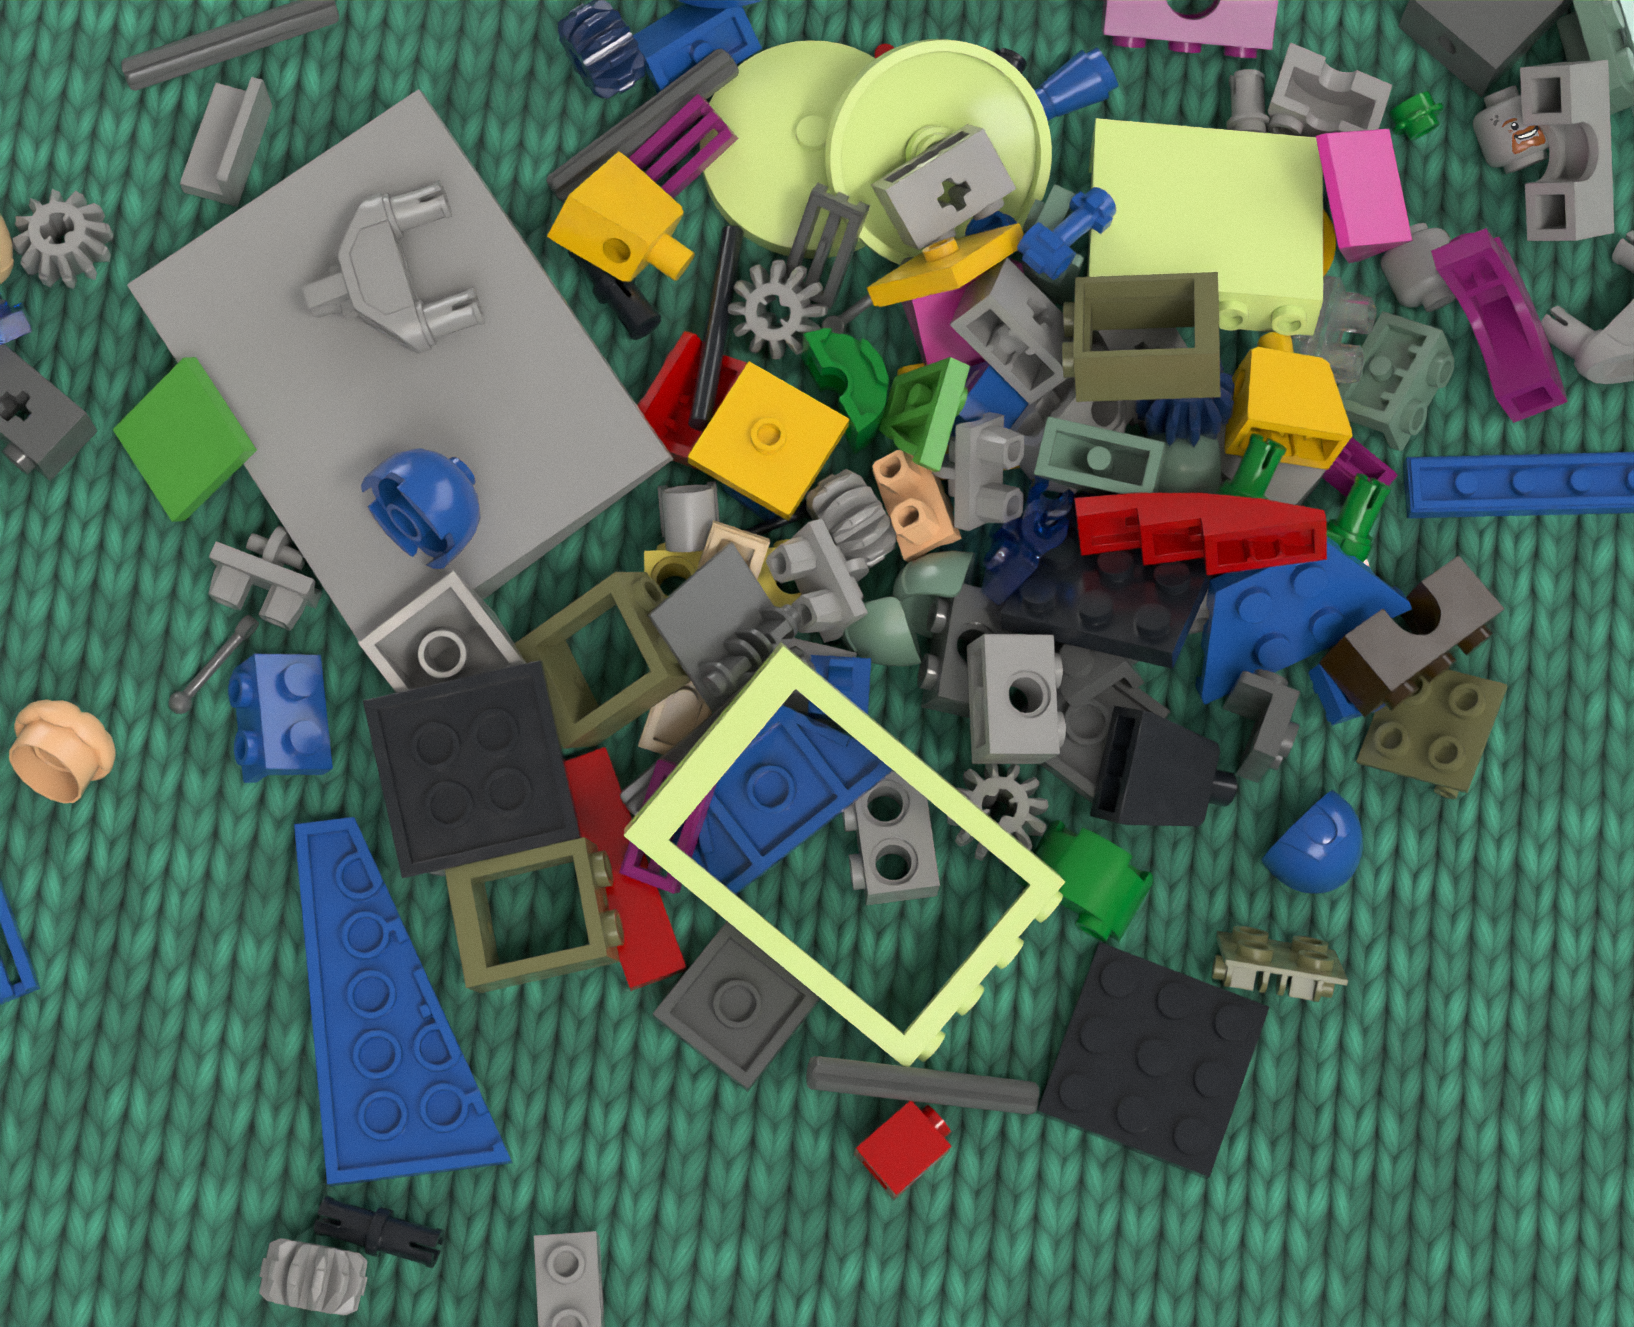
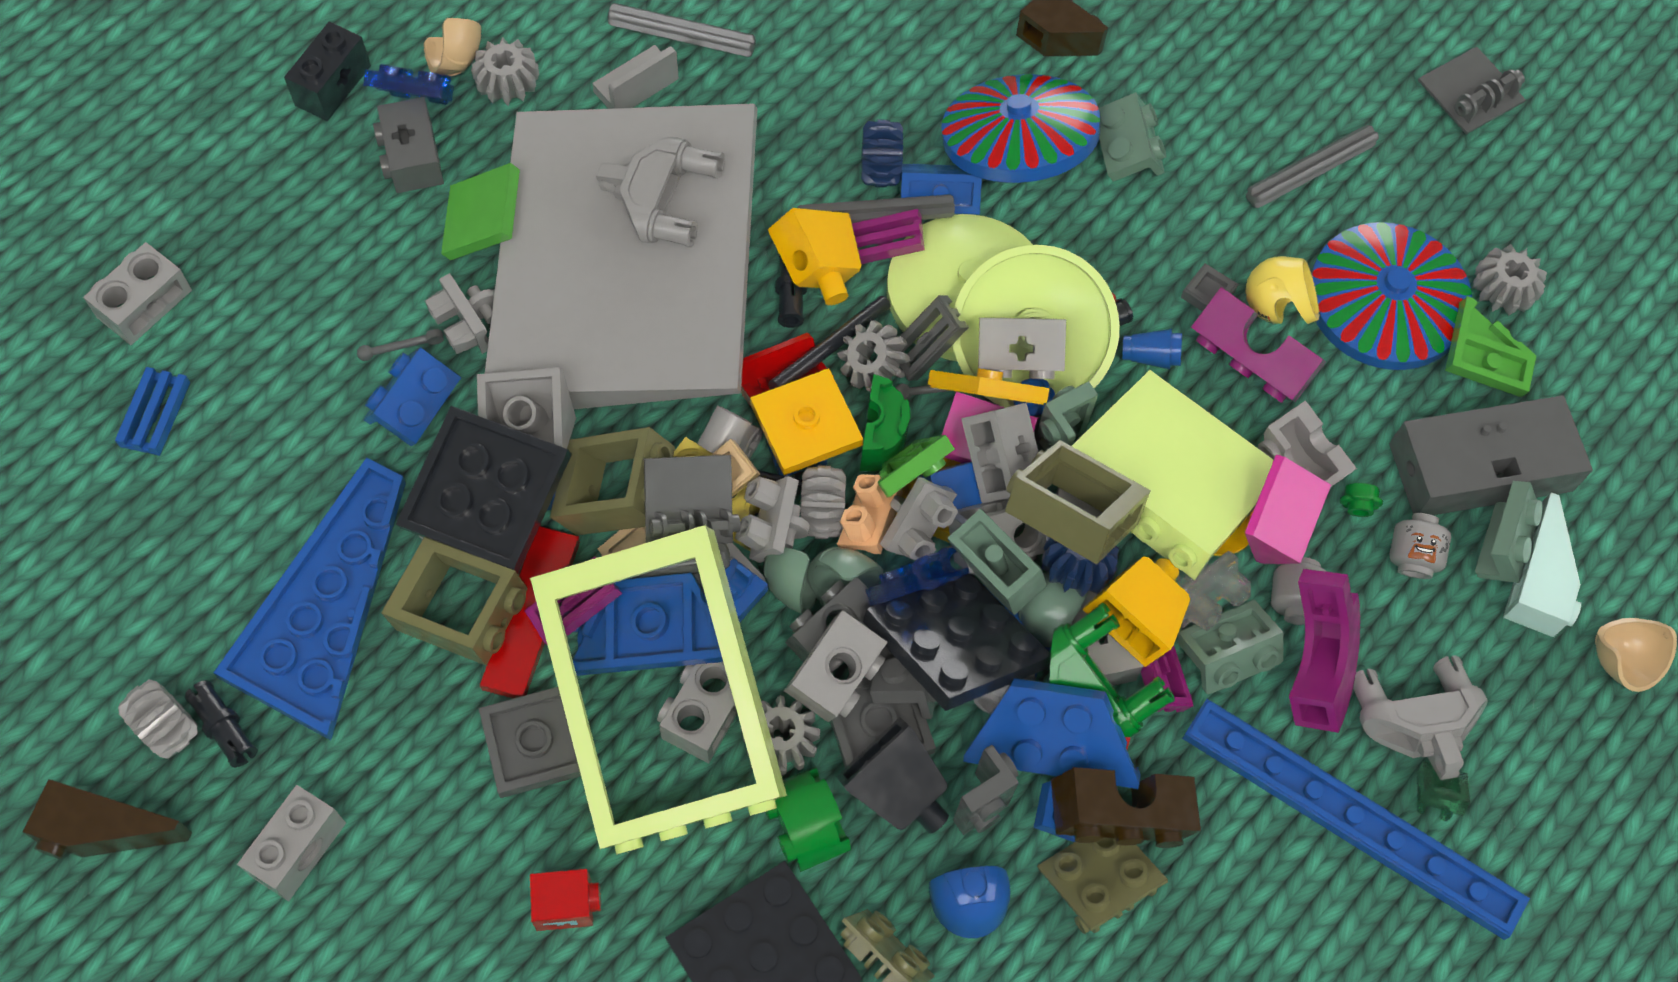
camera: 35 degrees right, 10 degrees down
light nougat piece [9,699,116,803] -> none
blue cylinder [361,448,481,569] -> none
dark grey axle [806,1056,1039,1115] -> none
blue bar [1017,187,1116,280] -> none
red slope [1074,493,1327,575] -> none
light grey pin [1227,69,1270,133] -> none
light grey arch [1520,60,1614,241] -> none

